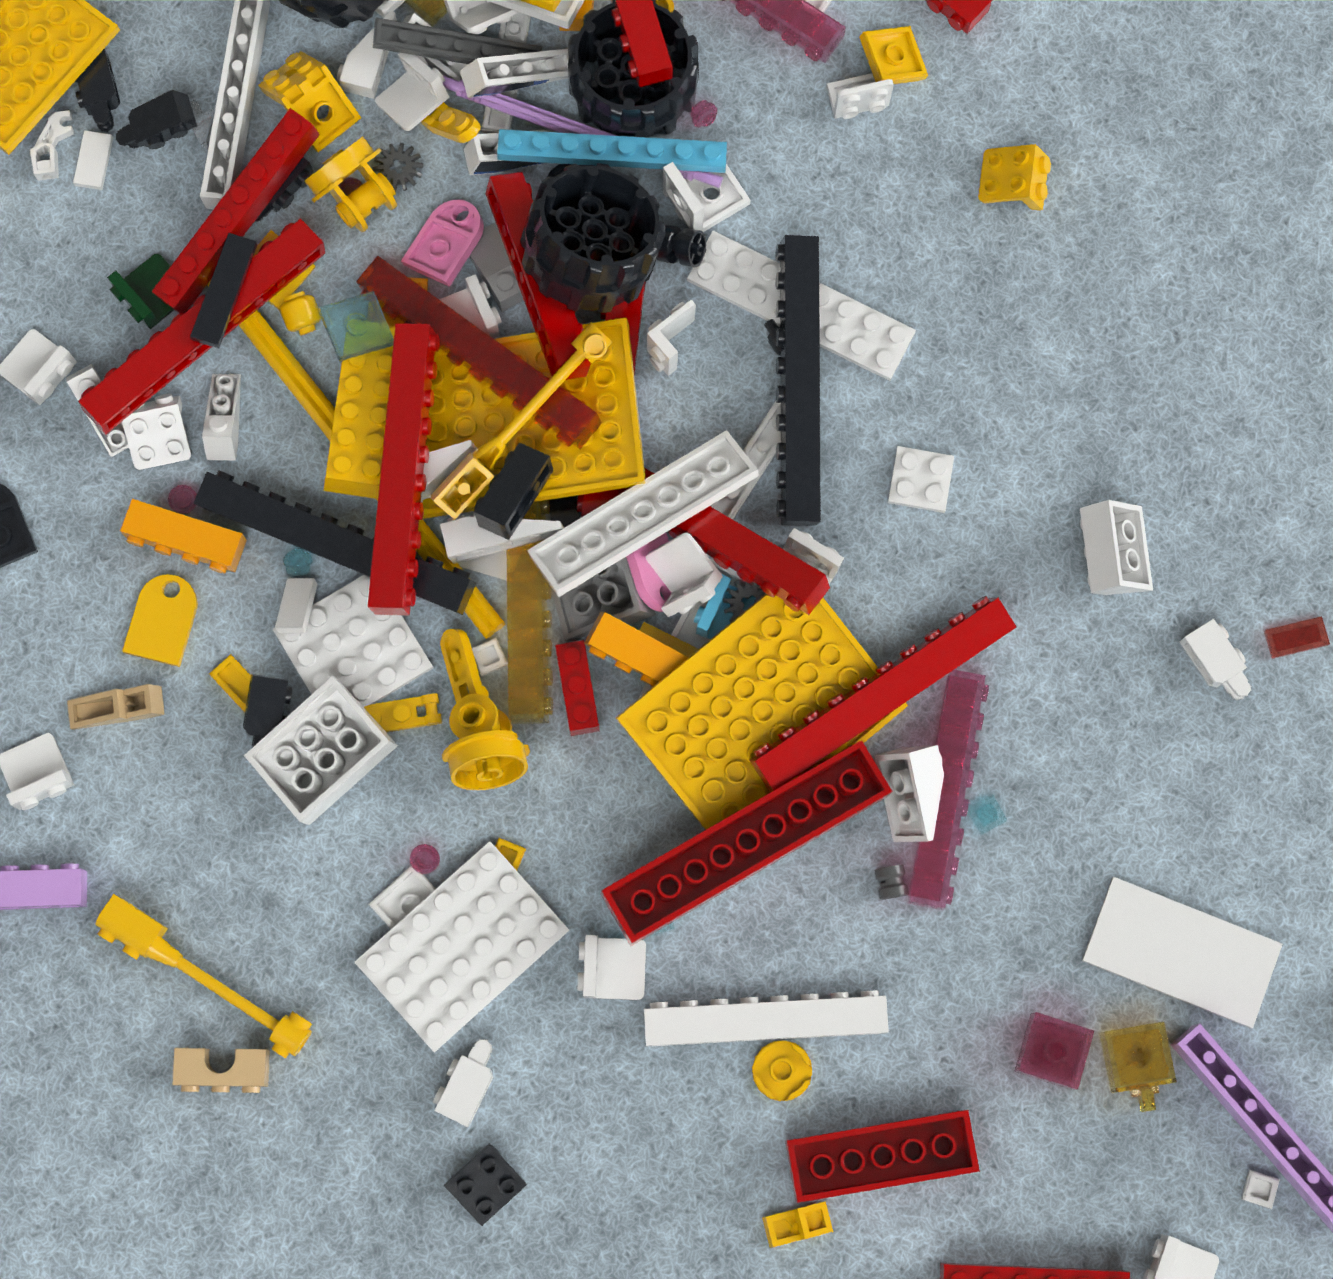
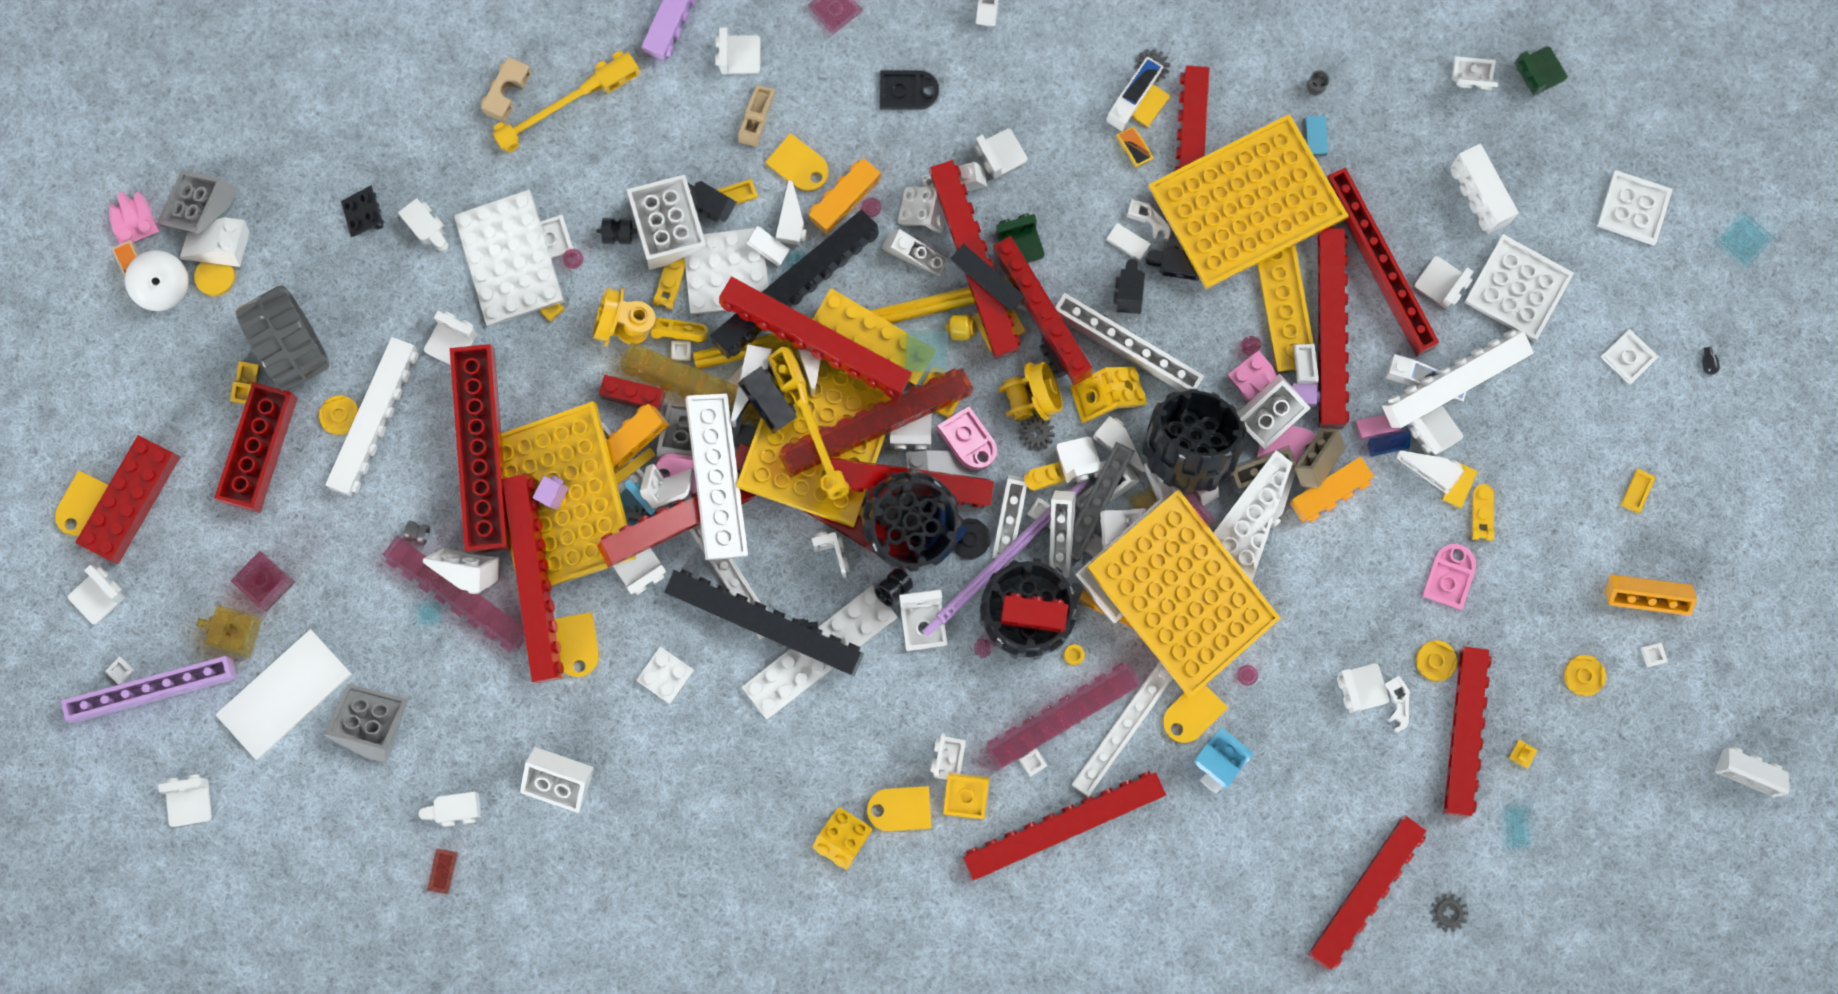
camera: 115 degrees right, 0 degrees up
medium azure plate [497,129,727,173] -> none
none -> dark grey wheel [235,285,330,391]
none -> light grey slope [324,684,407,763]
none -> lavender brick [533,475,569,509]
none -> yellow tile [554,612,599,677]
none -> black wheel [597,218,637,244]
none -> white slope [776,181,807,247]
none -> yellow tile [867,786,931,831]

